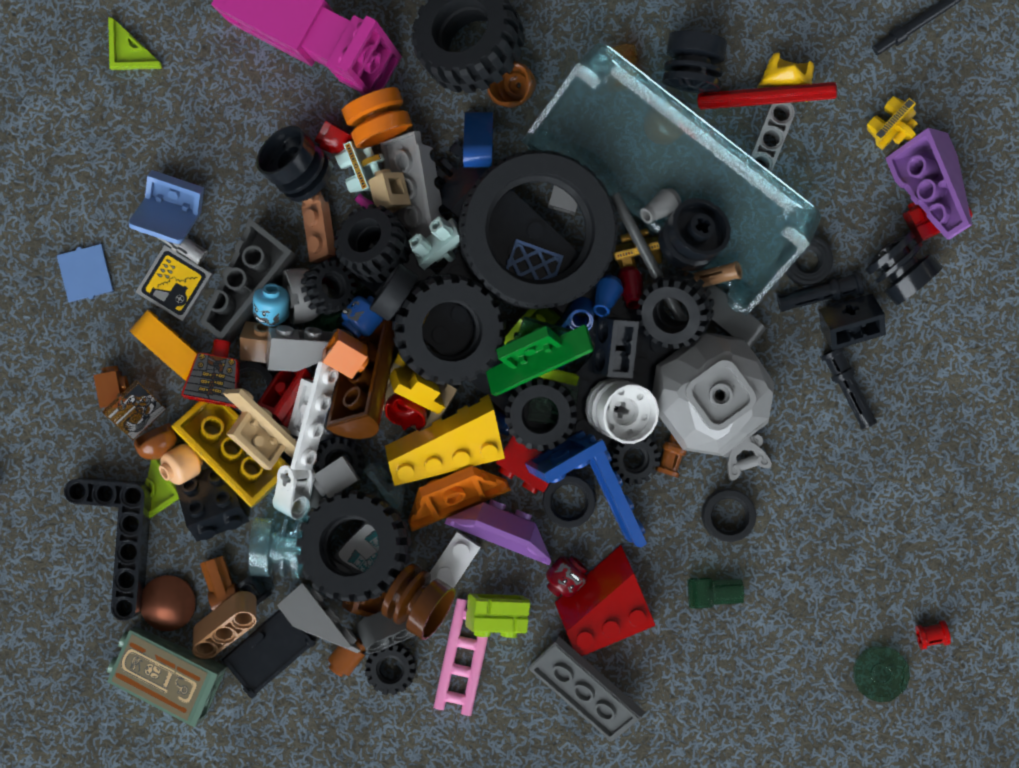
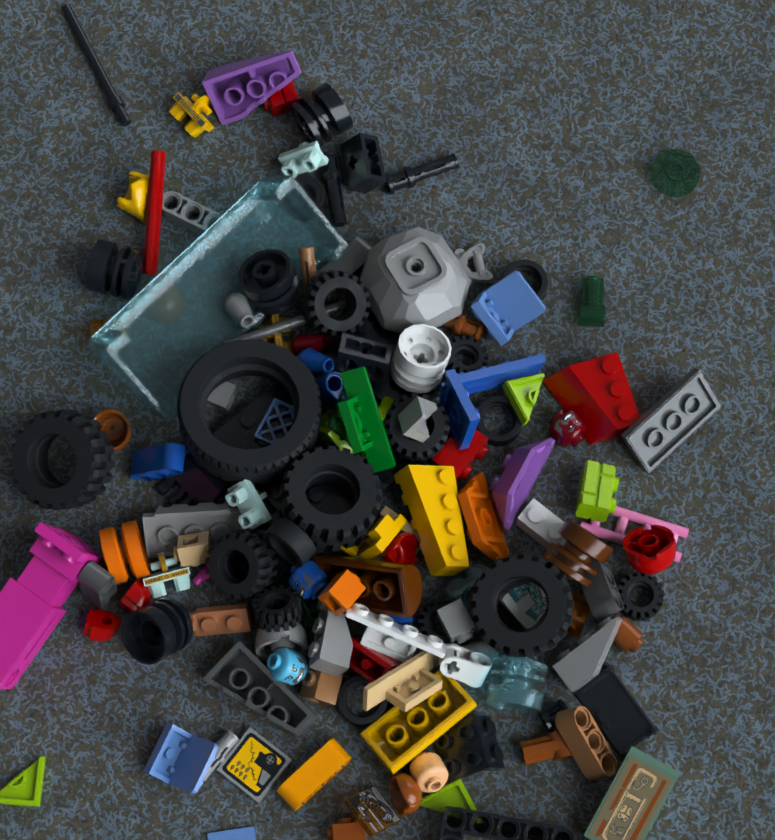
camera: 85 degrees left, 15 degrees down
copper dish [140,575,196,631] -> none
torso [181,339,240,408] -> none
red bush [915,620,951,650] -> none
none -> dark grey beam [78,560,118,611]
none -> red piece [83,609,120,642]
none -> light aqua hips [278,141,329,180]
none -> light grey panel [398,396,437,442]
none -> medium blue bracket [471,271,545,346]
none -> lime tile [502,373,545,425]
none -> red cylinder [623,525,676,575]

